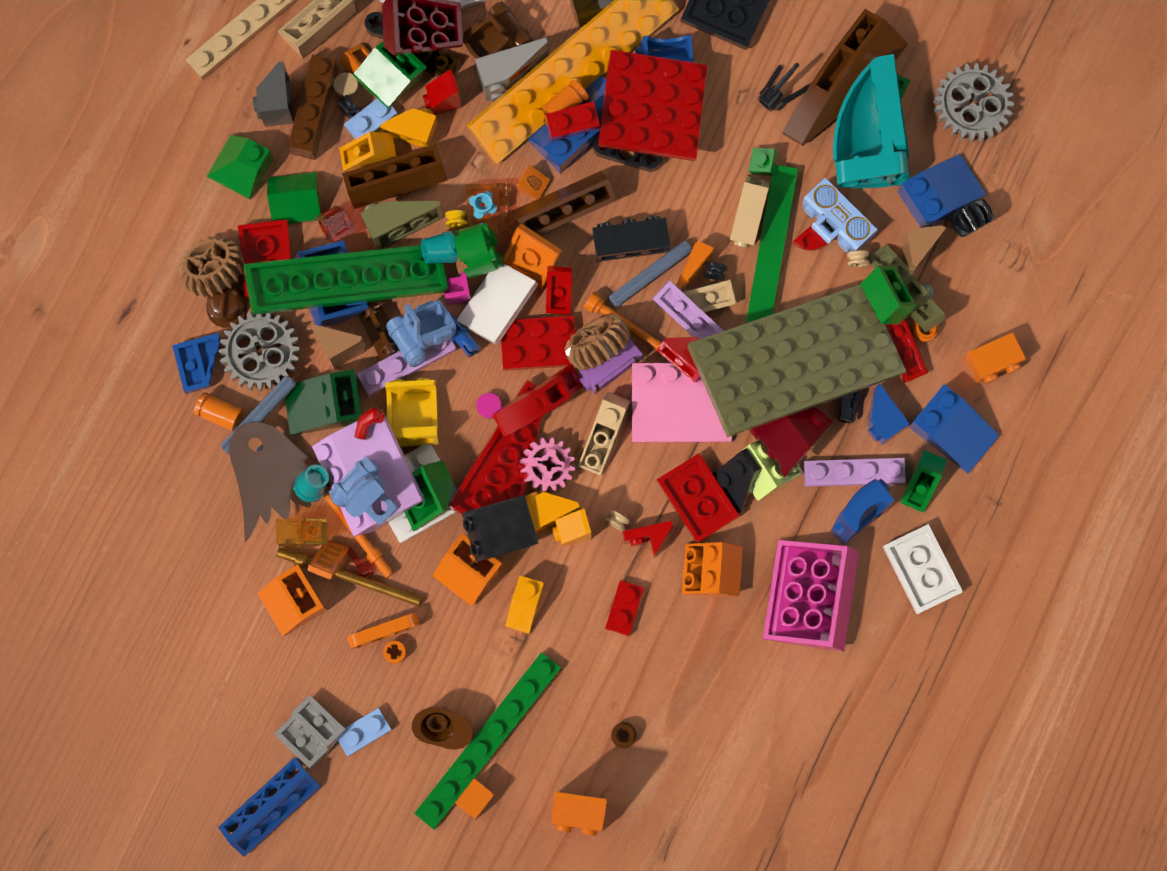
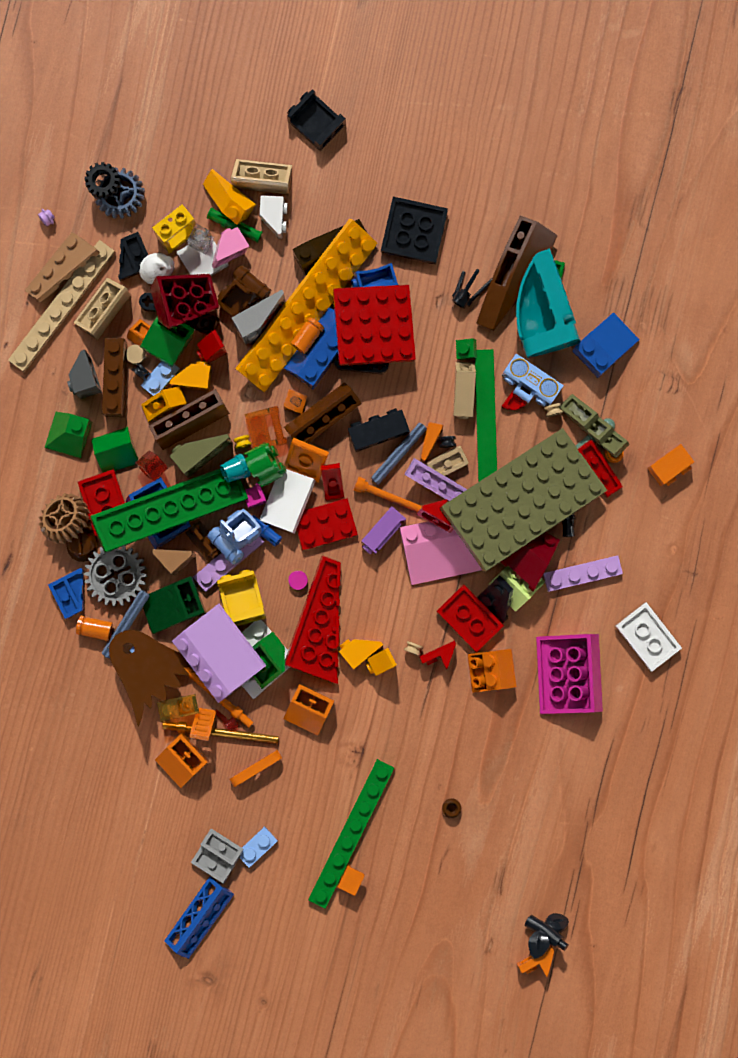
camera: 15 degrees left, 5 degrees up
teal piece [293,465,329,502] -> none
medium blue piece [329,456,397,525] -> none
red arm [354,407,385,440] -> none
orange bush [383,641,407,664] -> none
reddish brown piece [412,705,473,750] -> none
black panel [462,495,539,562] -> none
medium azure plate [469,191,497,219] -> none
red slope [492,365,583,436] -> none
light orange slope [505,575,544,634] -> none
bright pink gear [520,438,575,492] -> none
red brick [545,101,600,142] -> none
orange slope [551,792,607,836] -> none
medium nougat gear [564,314,630,370] -> none
tan slope [578,392,631,476] -> none
red plate [605,580,644,637] -> none
blue piece [831,479,894,546] -> none
green brick [860,266,917,324] -> none
blue slope [868,384,909,445] -> none
medium nougat slope [900,225,946,273] -> none
green slope [900,450,947,513] -> none
blue slope [909,384,999,474] -> none
light grey gear [933,63,1014,142] -> none
black gear [950,199,994,237] -> none

